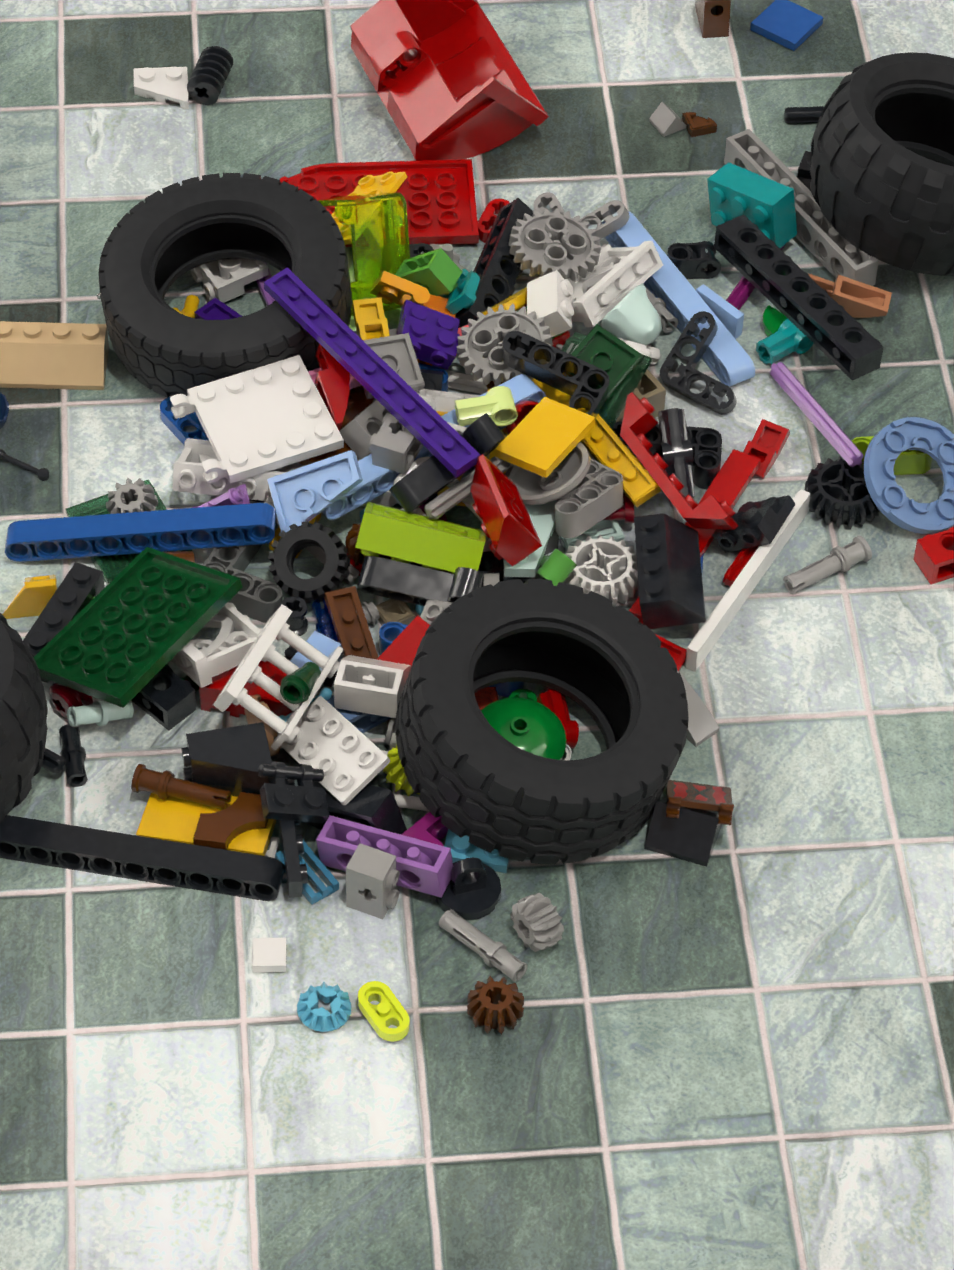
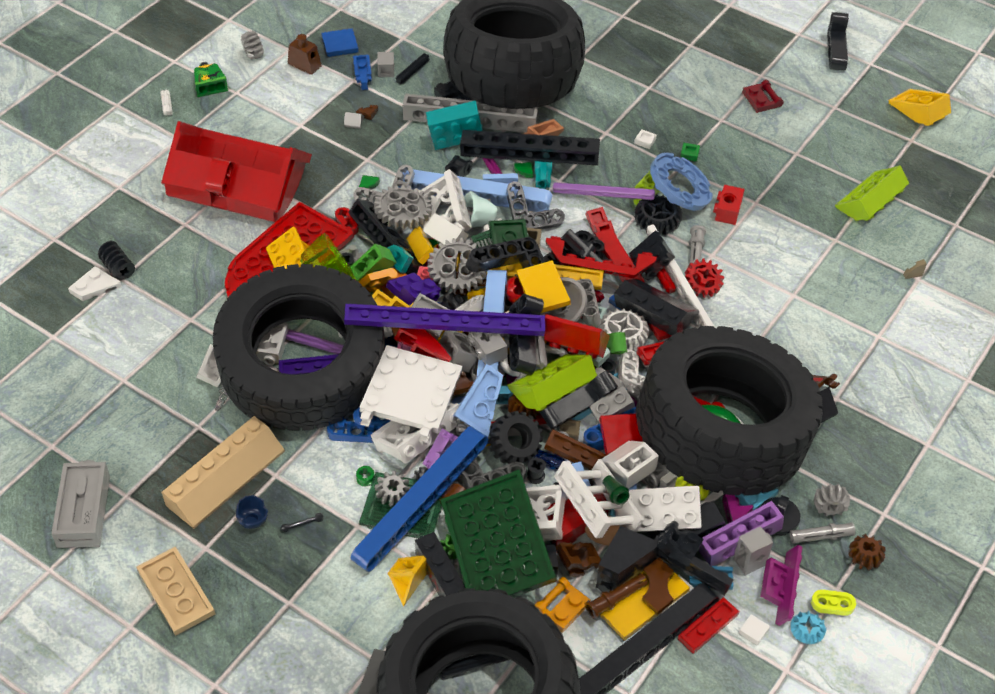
camera: 50 degrees left, 0 degrees up
yellowish green piece [455,386,518,426] -> none
none -> blue hinge [353,55,372,90]
none -> green bush [356,466,375,487]
none -> green tile [359,175,380,189]
none -> light grey brick [377,52,394,77]
none -> black gear [442,292,465,310]
none -> light orange plate [535,577,591,633]
none -> reddish brown cylinder [555,542,601,577]
none -> red tile [678,597,740,654]
none -> red gear [684,258,725,298]
none -> magenta bracket [760,545,802,626]

